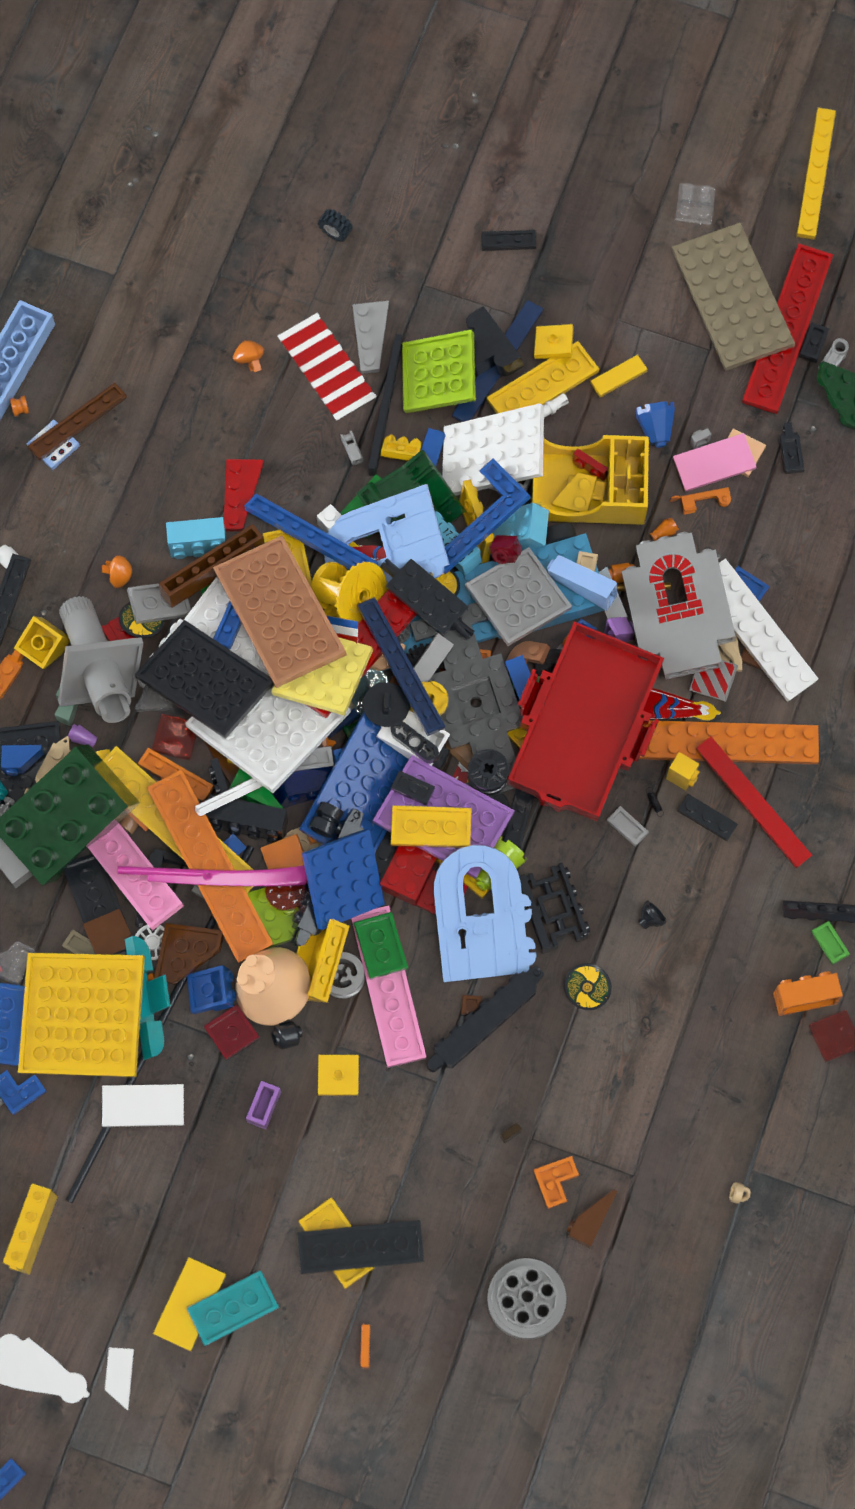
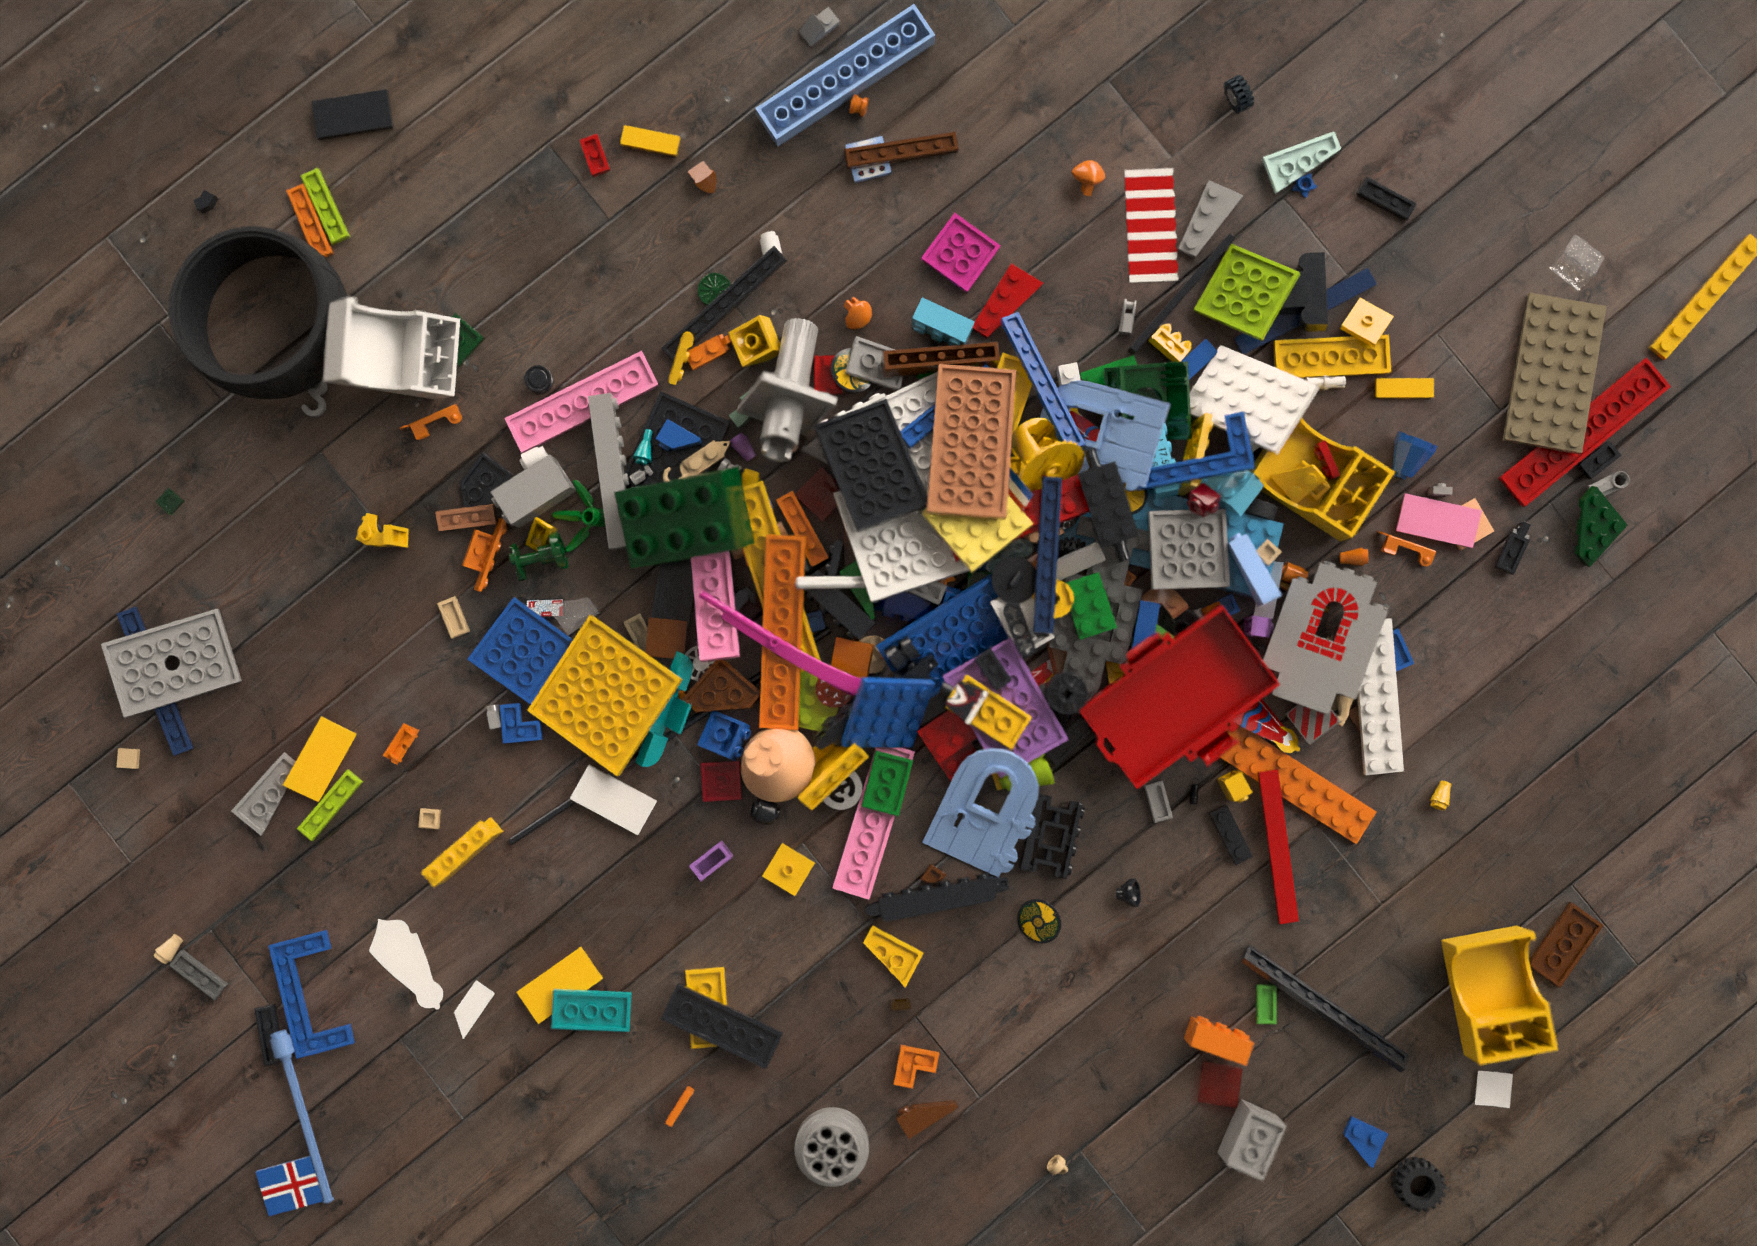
camera: 30 degrees right, 15 degrees up
none -> yellow wing [863,925,924,987]
none -> dark pink plate [921,213,1001,293]
none -> torso [939,681,989,725]
none -> green plate [1066,572,1117,640]
none -> light aqua wing [1262,131,1341,194]
none -> blue plate [1292,173,1317,197]

